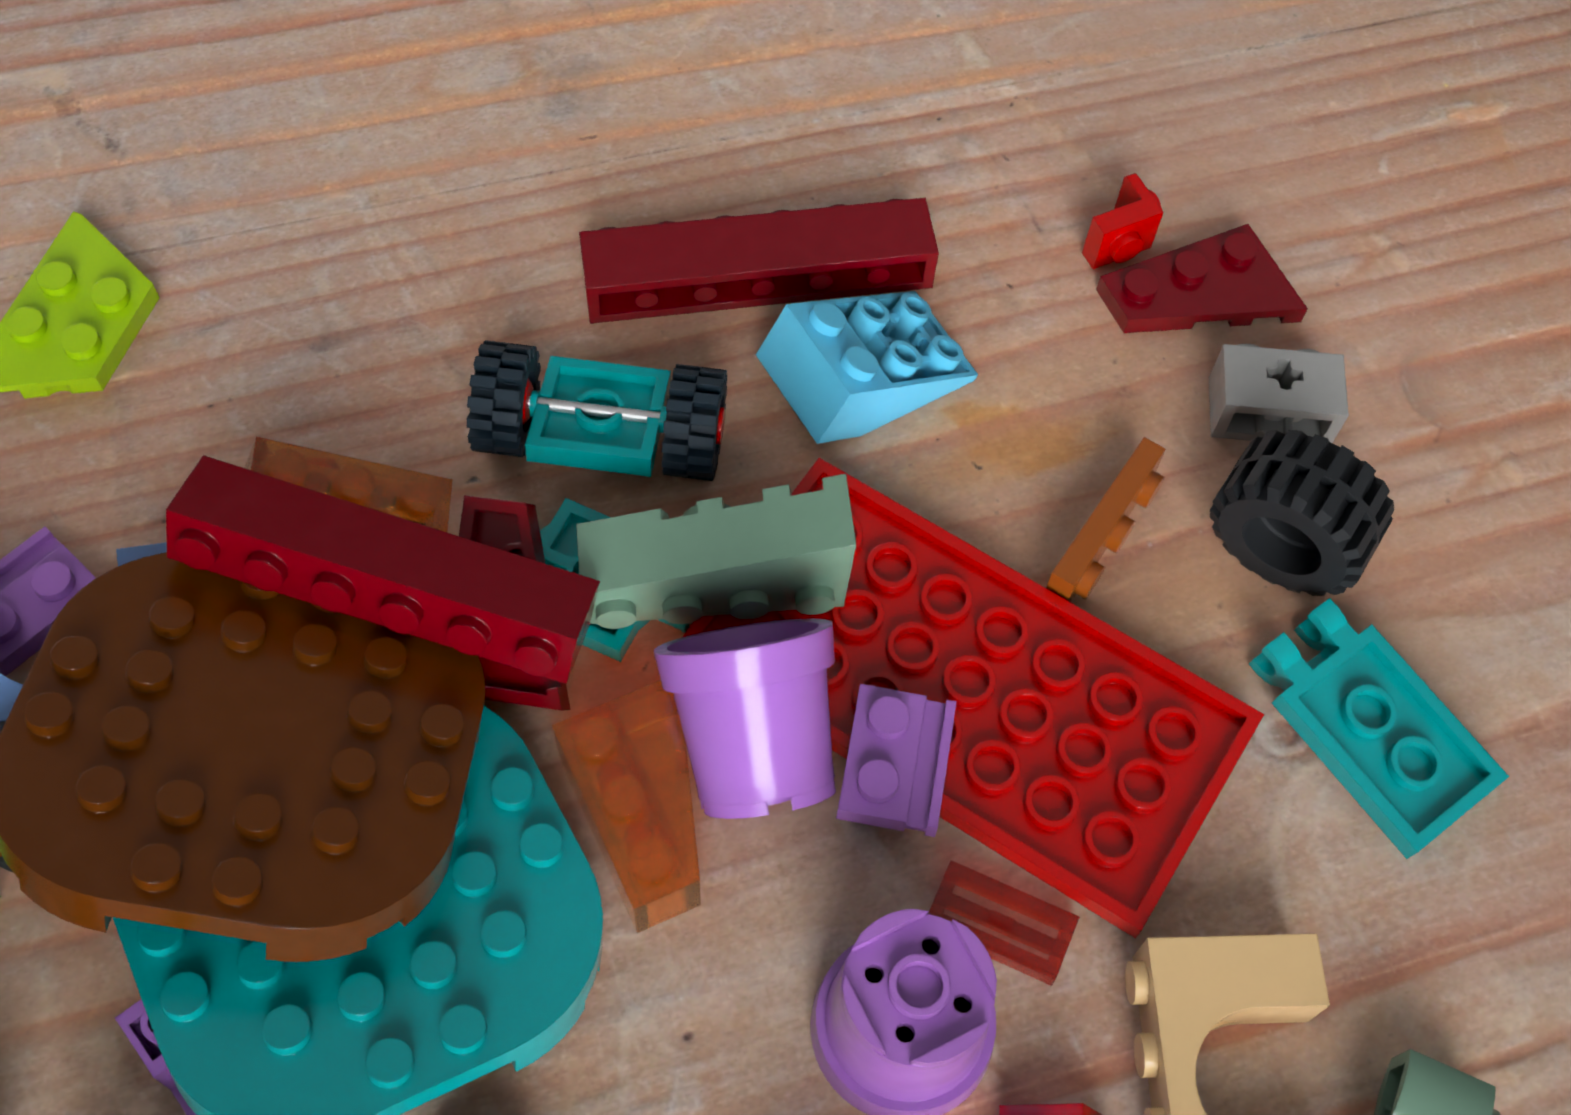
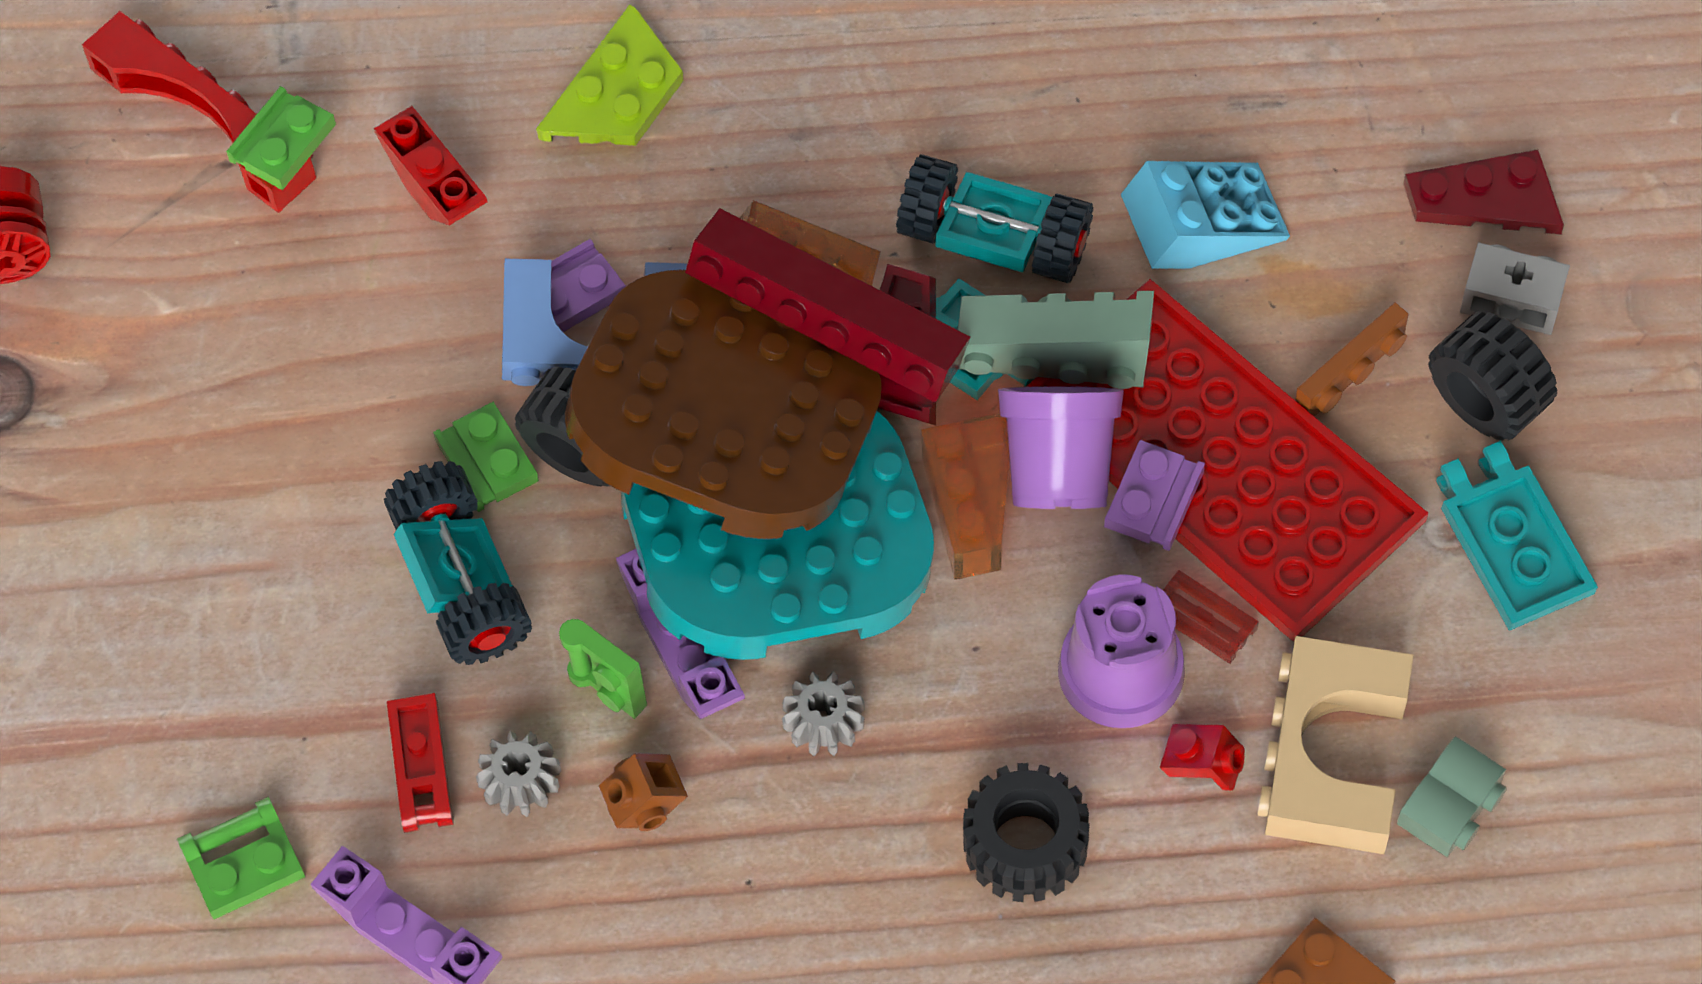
camera: 20 degrees right, 0 degrees up
dark red brick [579,197,939,324] -> none
red bracket [1082,173,1164,269] -> none

